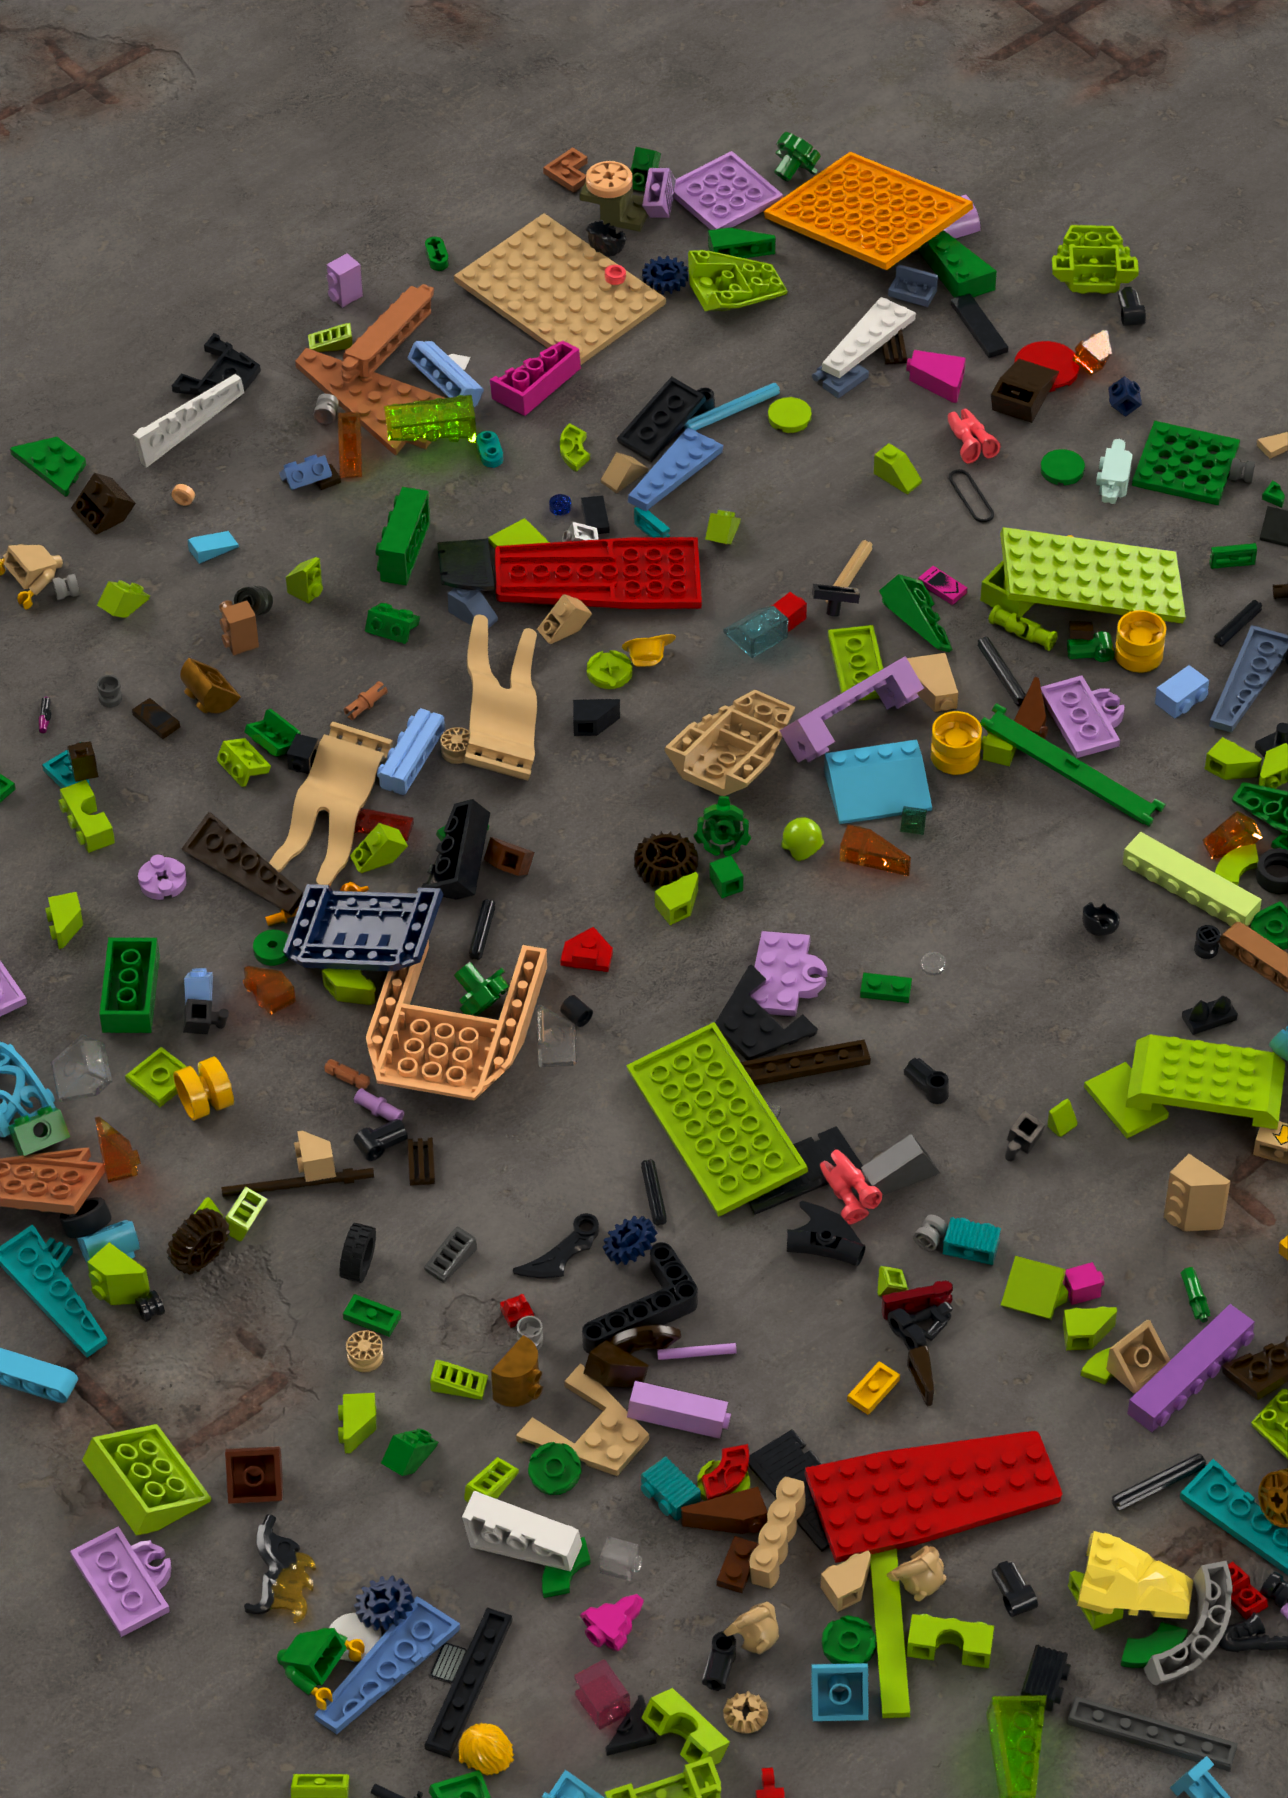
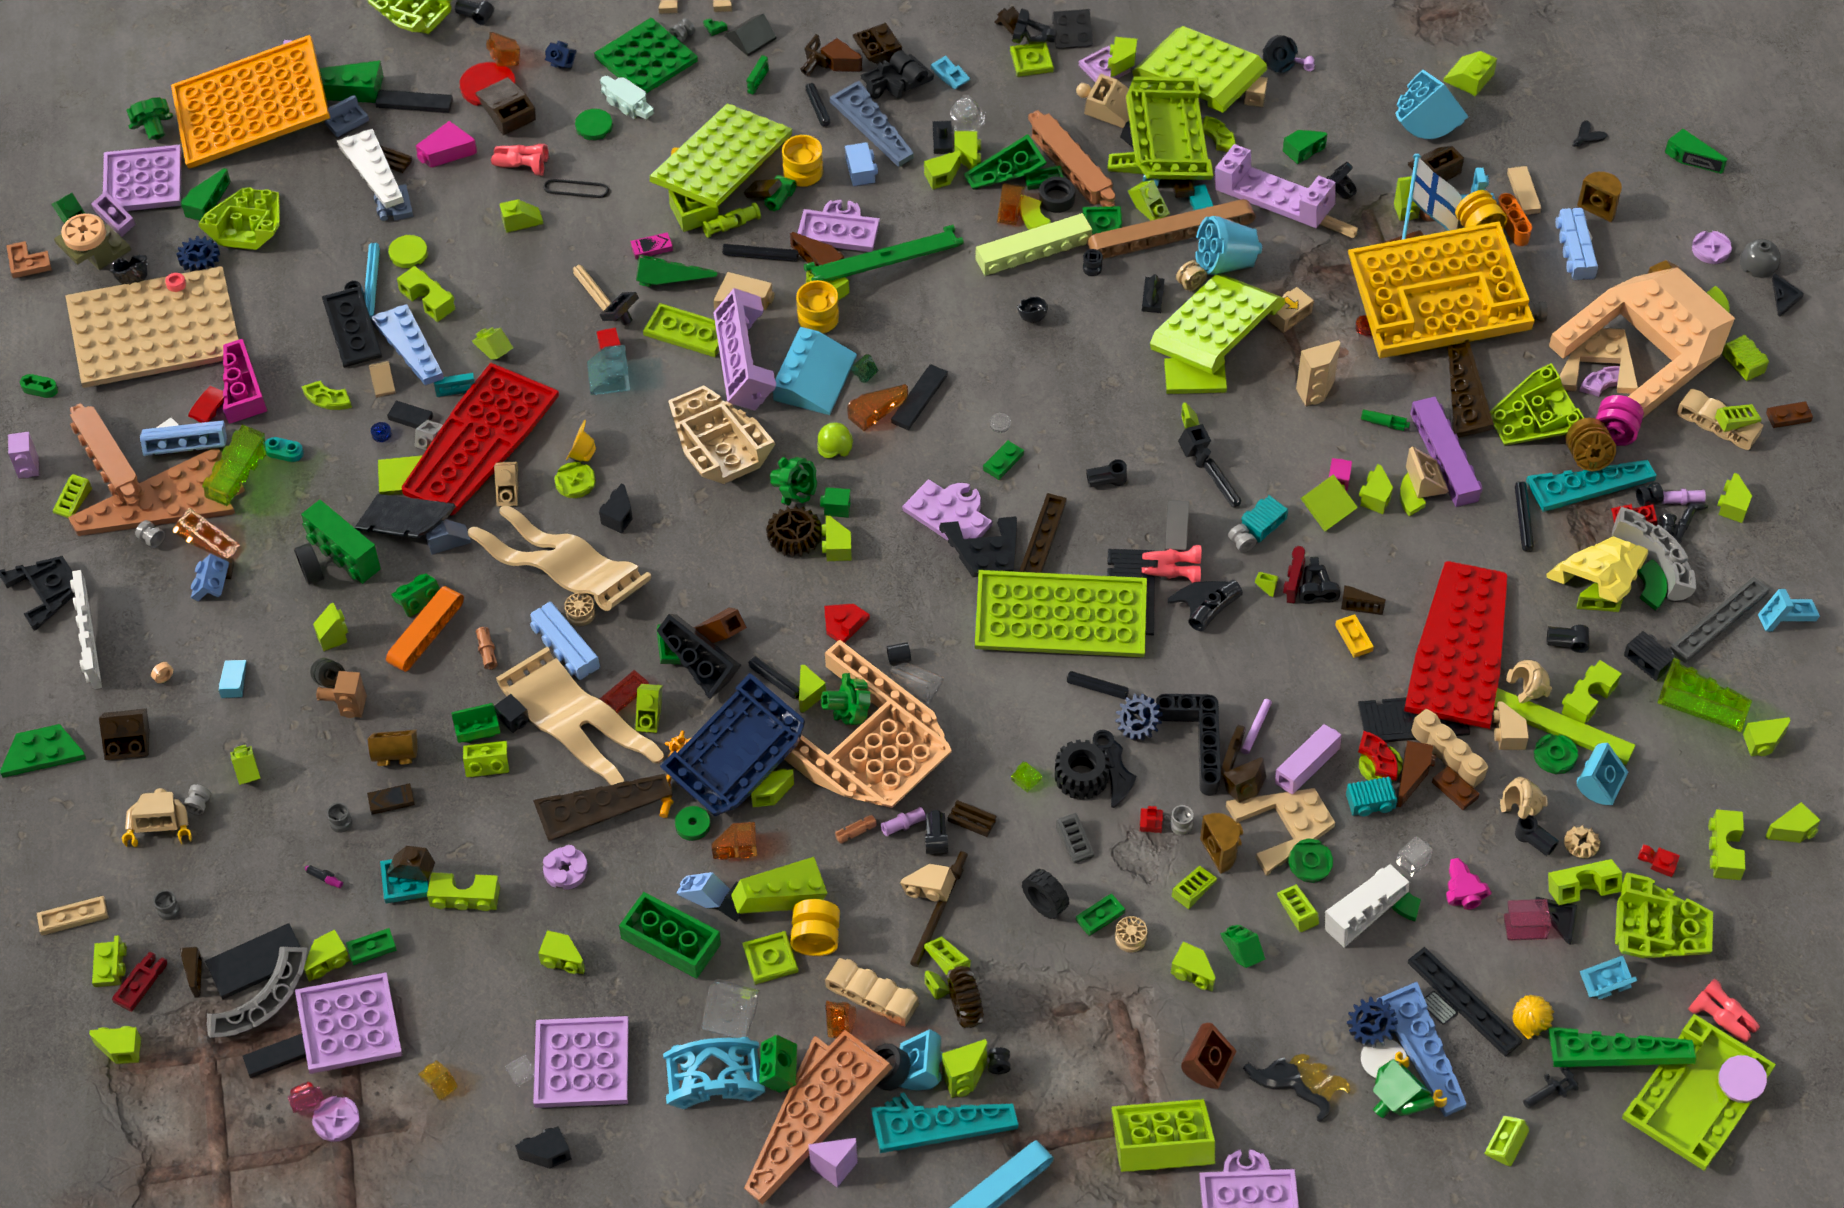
camera: 60 degrees left, 5 degrees up
none -> red slope [188,386,224,423]
none -> black tyre [294,543,324,585]
none -> orange beam [386,586,464,672]
none -> lime arch [397,266,455,322]
none -> lime wedge [731,857,827,914]
none -> lime slope [799,665,826,712]
none -> tan brick [825,958,919,1026]
none -> black tile [891,364,948,431]
none -> clear neon green tile [1011,761,1042,792]
none -> black tyre [1055,739,1110,800]
none -> tan wheel [1176,260,1207,291]
none -> black axle [1203,458,1241,508]

